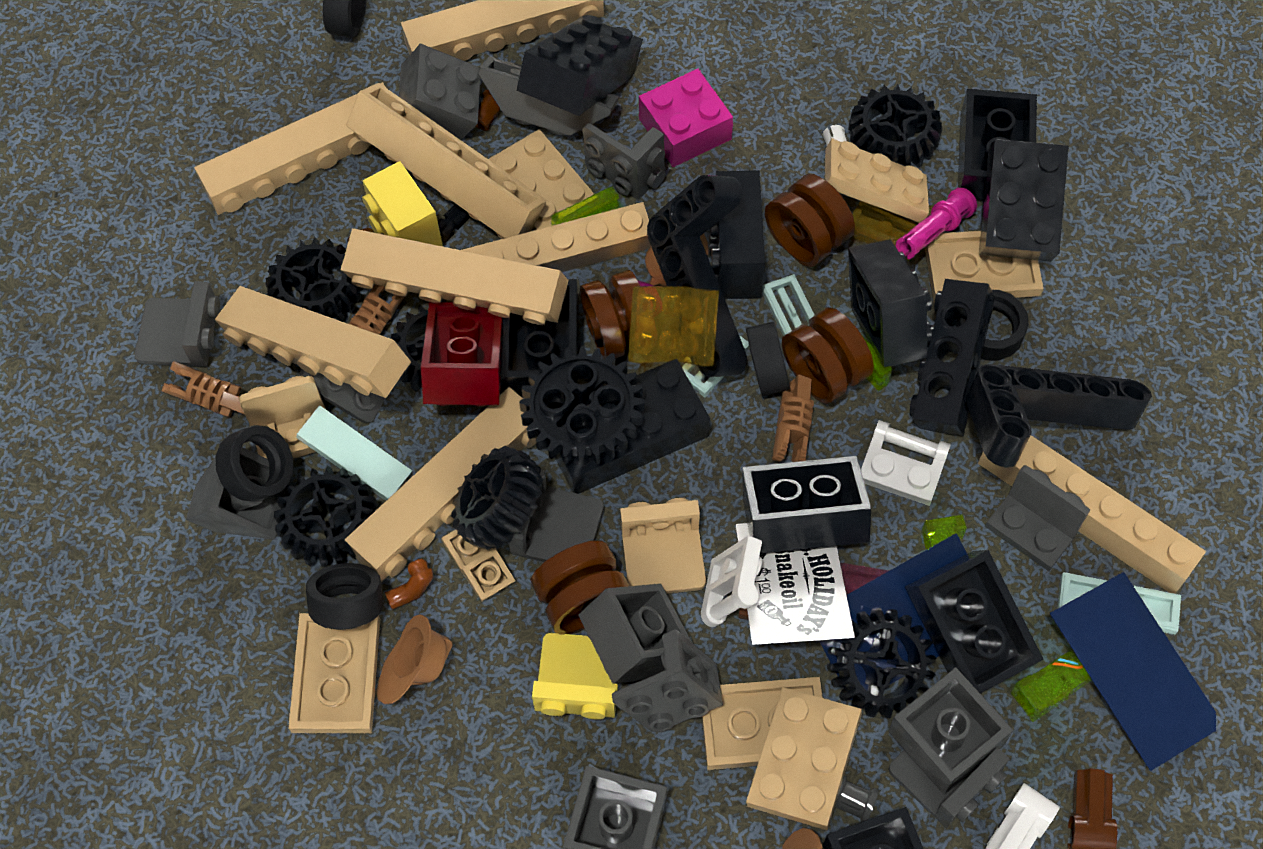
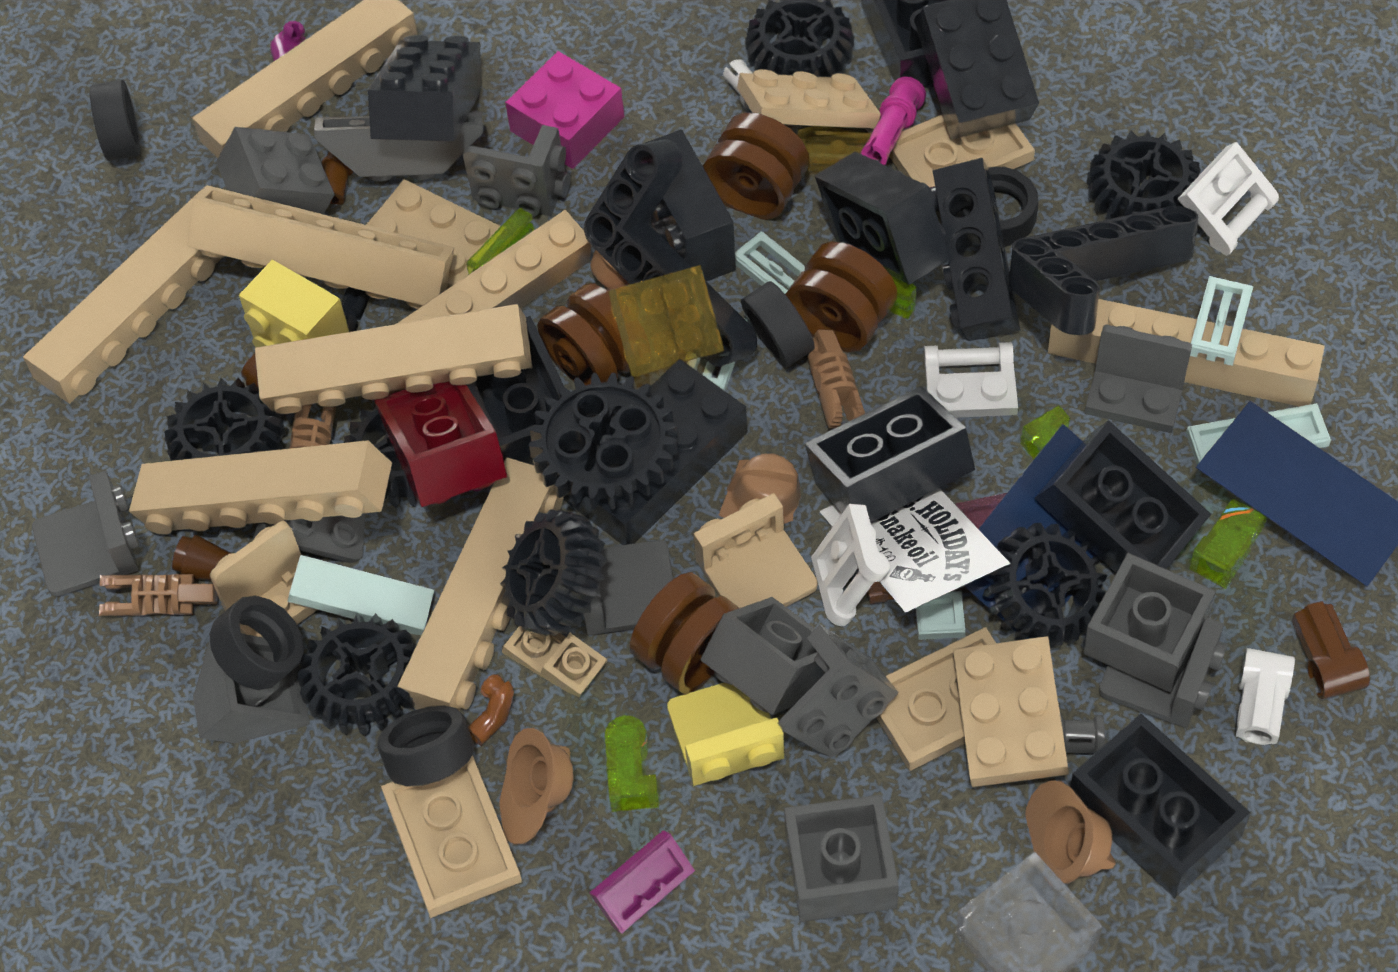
camera: 20 degrees left, 5 degrees down
none -> reddish brown cone [172,535,232,581]
none -> magenta plate [589,830,695,934]
none -> clear neon green leg [605,715,659,812]
none -> medium nougat piece [719,454,801,524]
none -> light aqua tile [916,591,965,640]
none -> black gear [1086,130,1201,220]
none -> white plate [1178,142,1279,256]
none -> light aqua tile [1190,276,1253,366]

